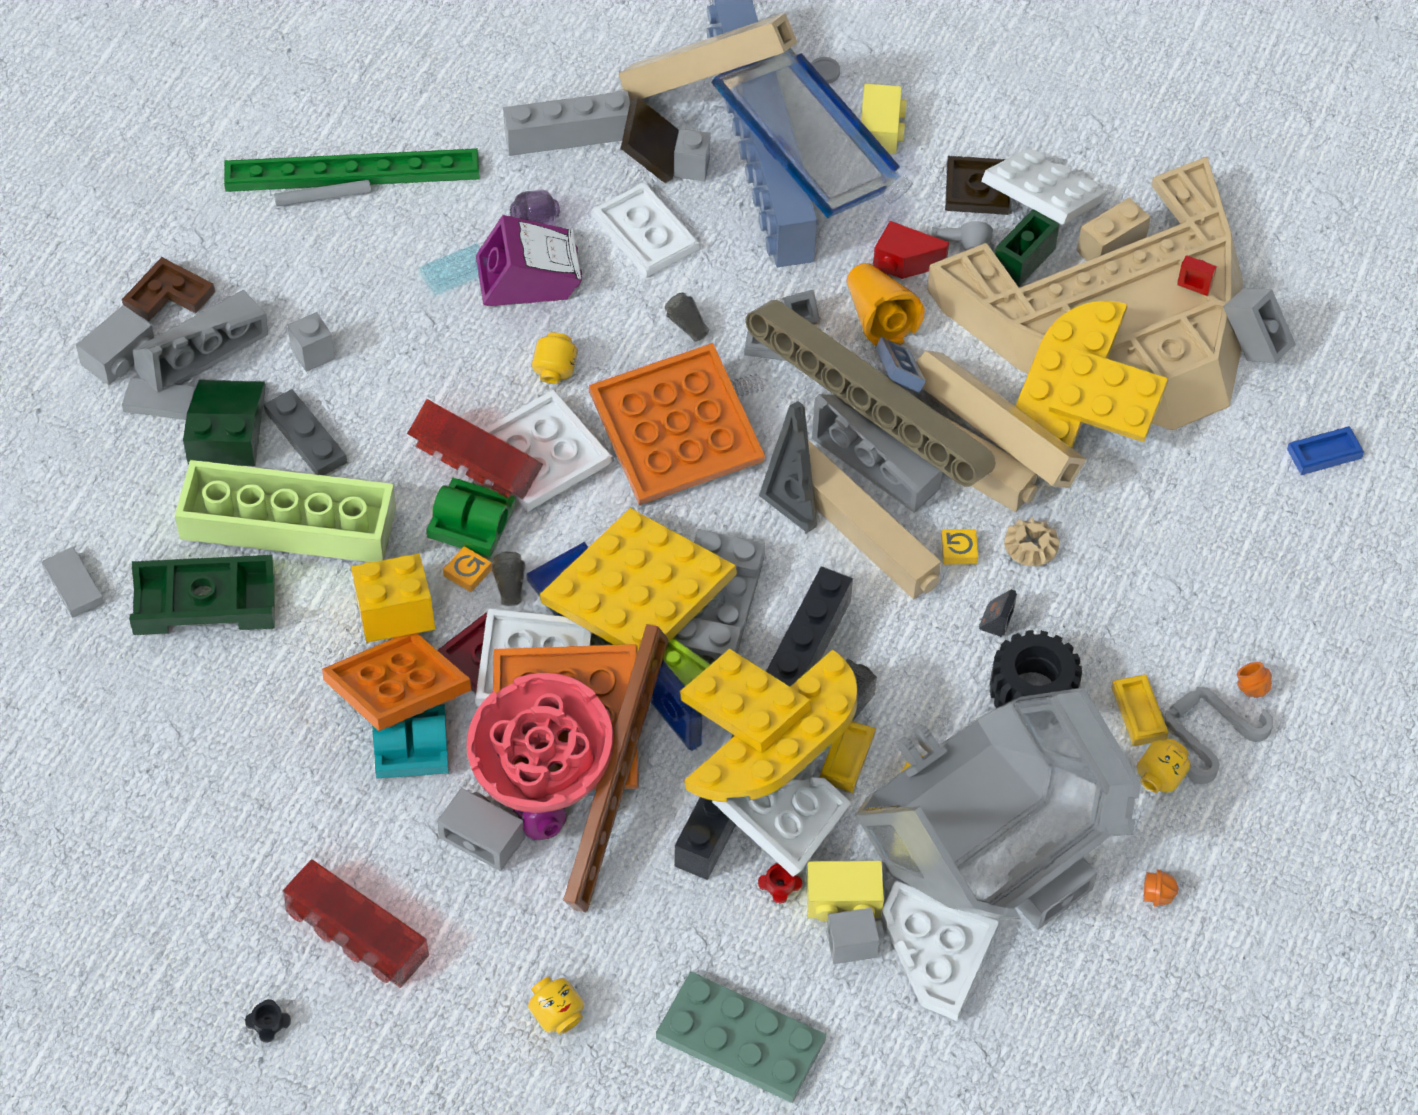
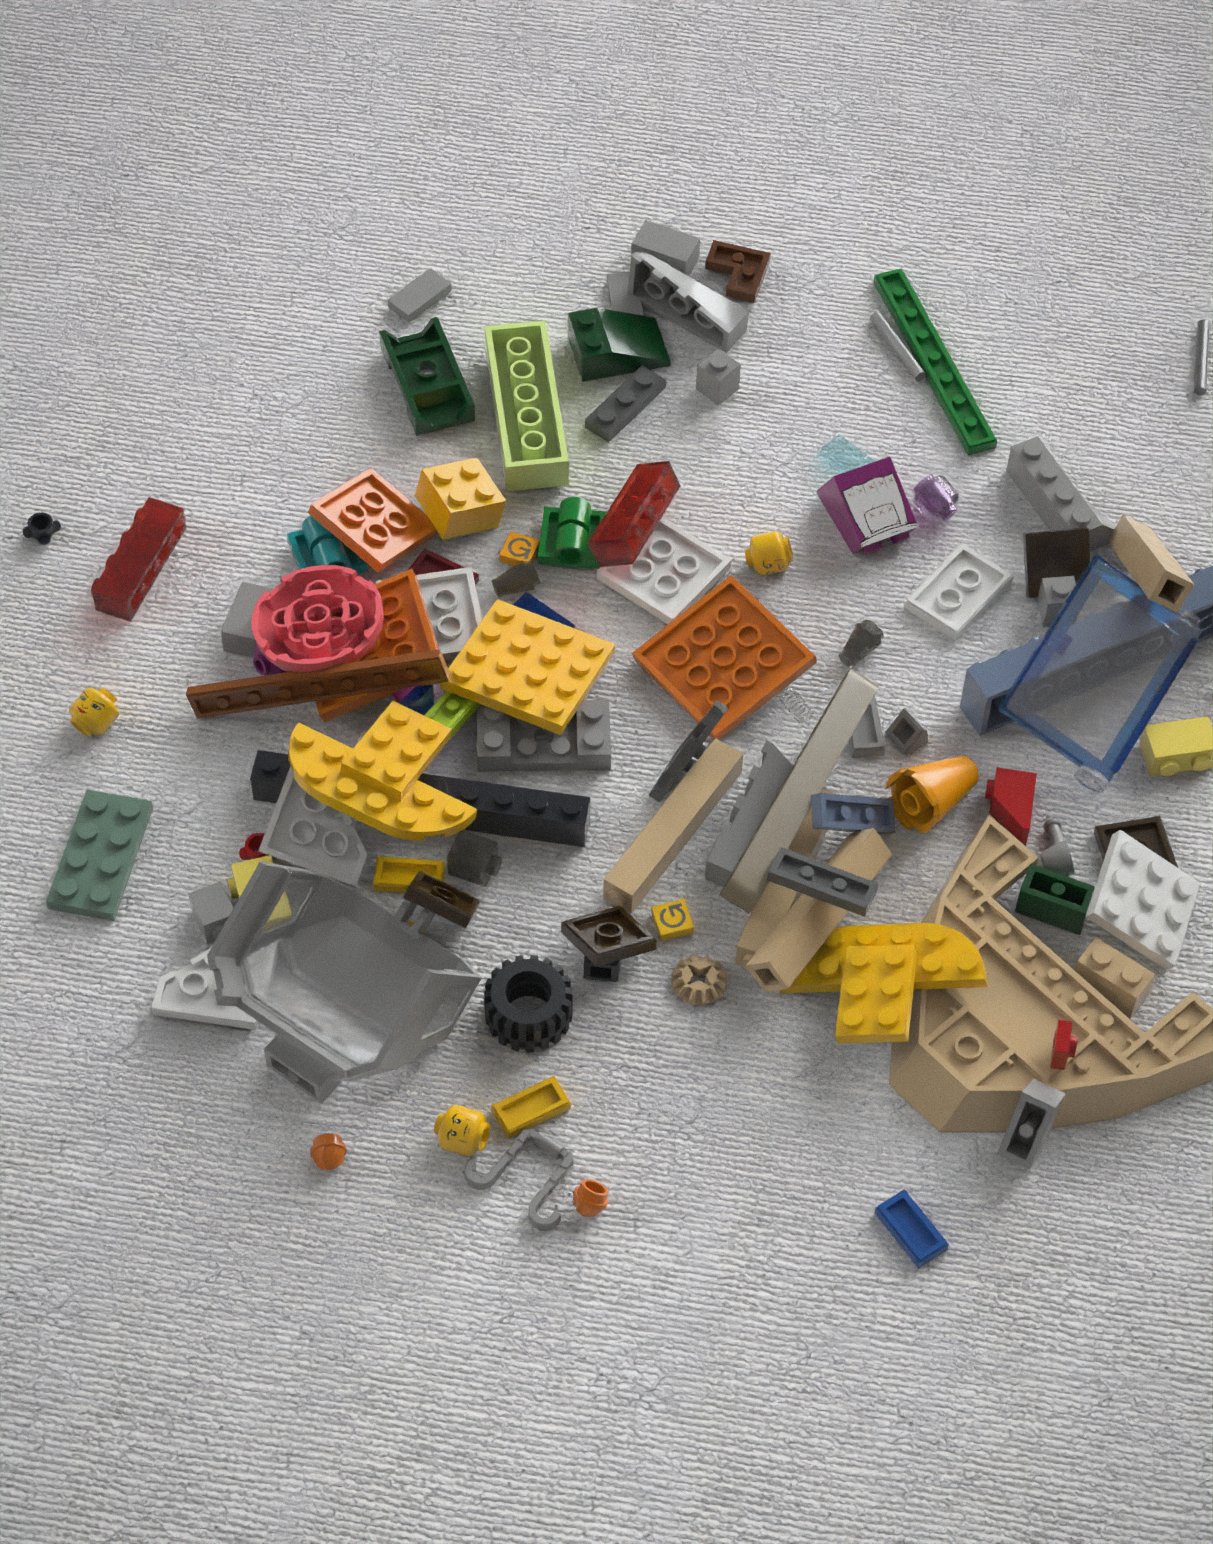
camera: 75 degrees right, 0 degrees up
none -> dark brown tile [403,871,480,929]
none -> dark brown tile [561,906,657,967]
none -> dark grey plate [767,847,879,917]

